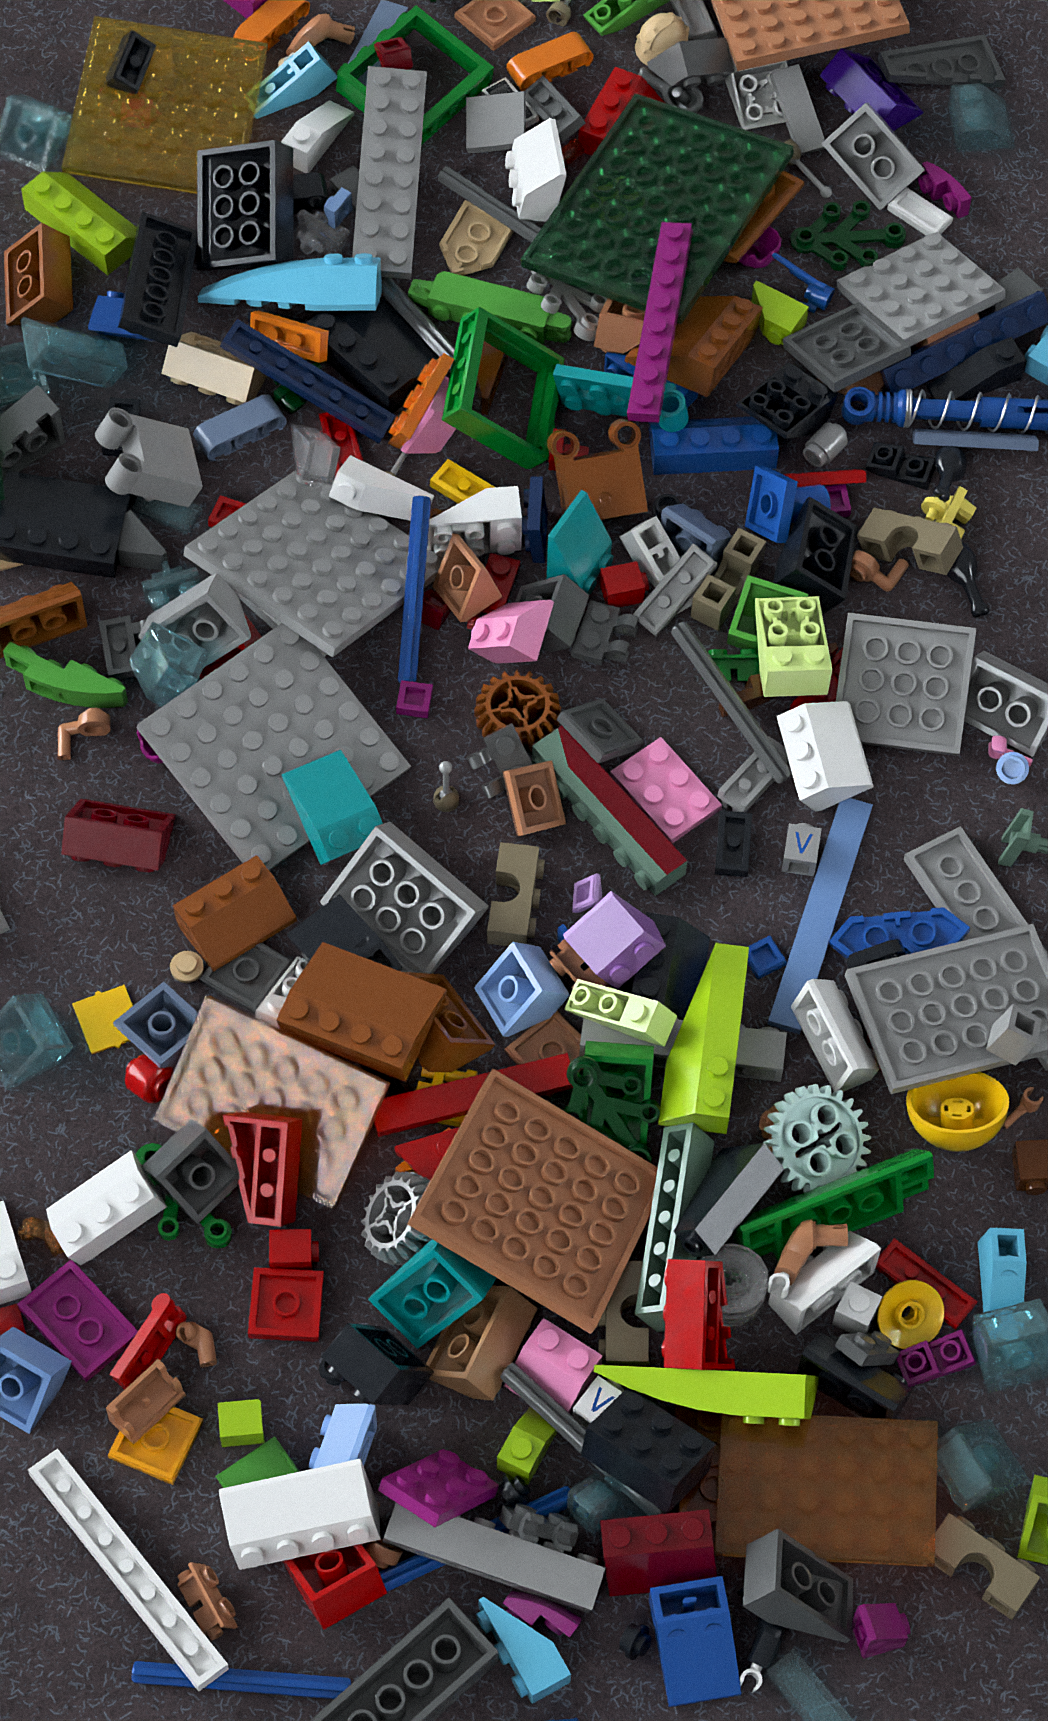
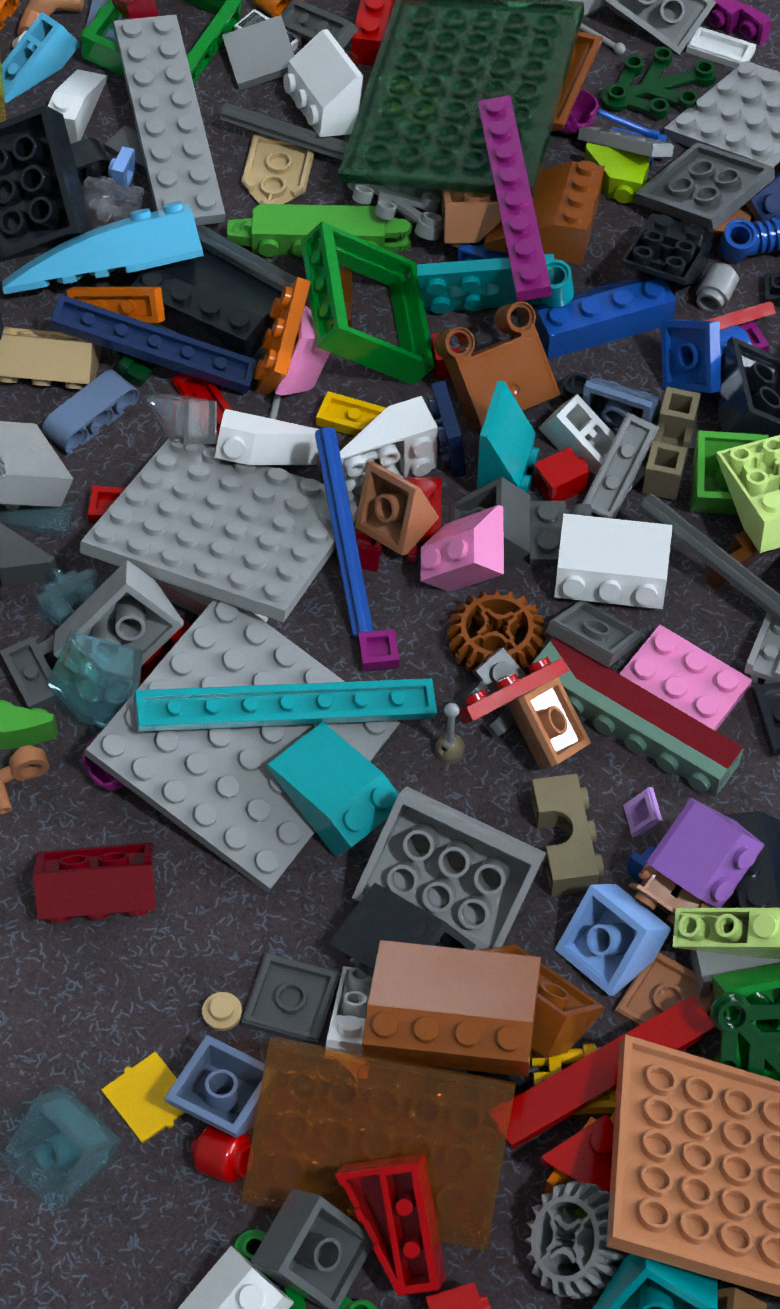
camera: 15 degrees left, 5 degrees down
dark orange slope [172,855,297,972] -> none
green hinge [702,649,760,681] -> none
none -> teal plate [133,678,437,732]
none -> plate [458,656,569,725]
none -> white slope [554,513,672,609]
none -> light grey tile [578,127,674,157]

